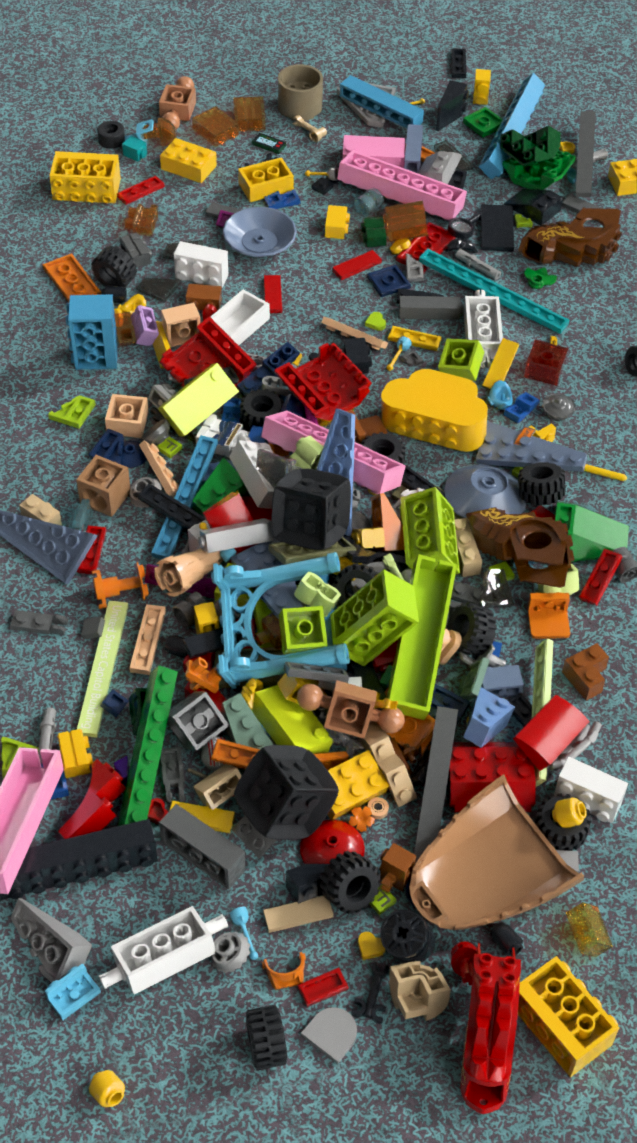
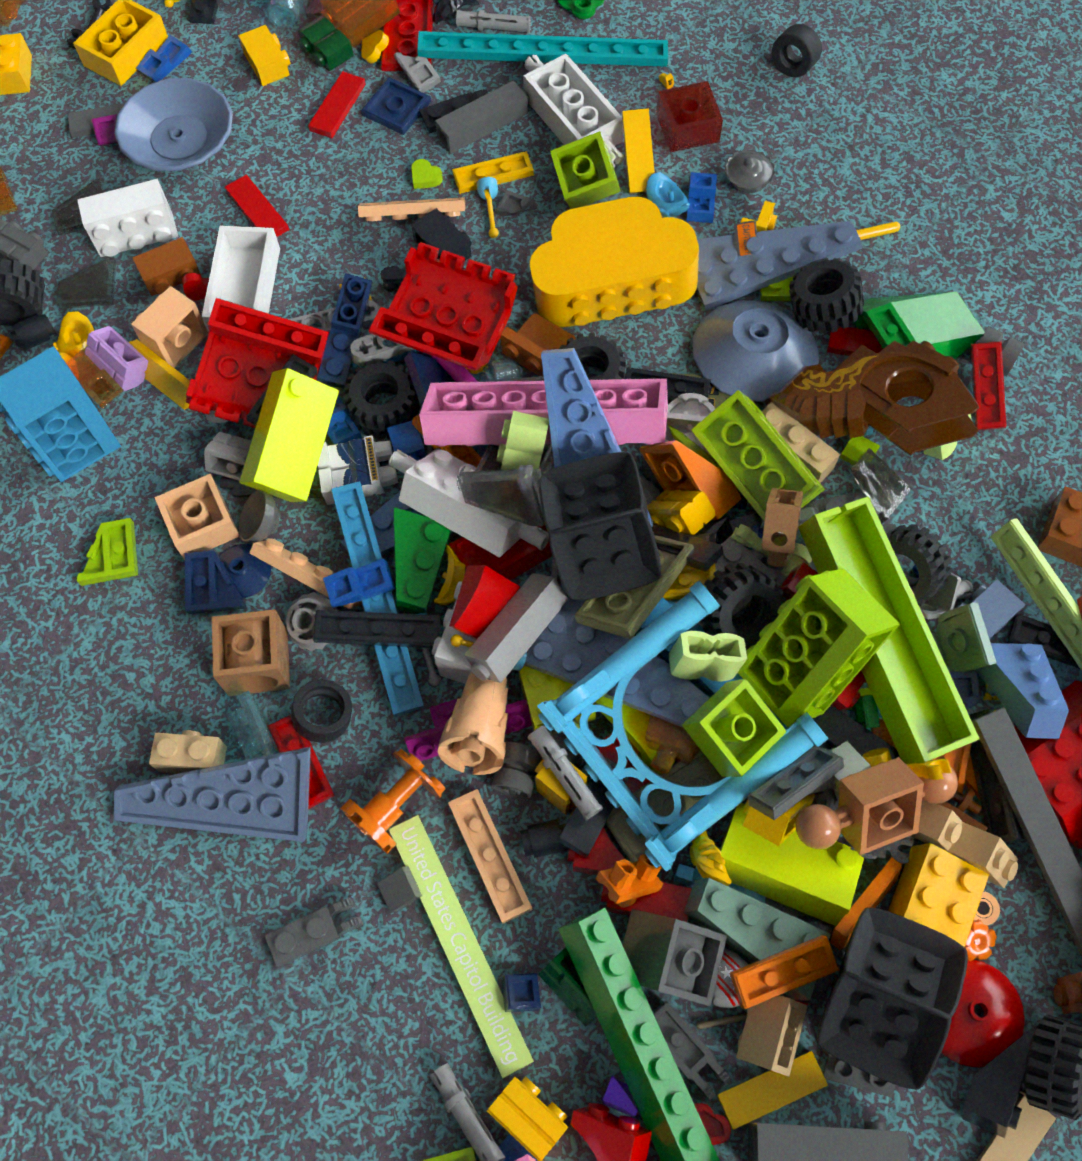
camera: 30 degrees left, 15 degrees up
lime tile [157,436,182,459] -> none
orange bracket [527,592,570,639] -> none
none -> black tyre [291,679,353,743]
none -> blue slope [323,558,396,607]
none -> light grey pin [527,725,603,821]
none -> medium nougat torso [762,488,803,567]

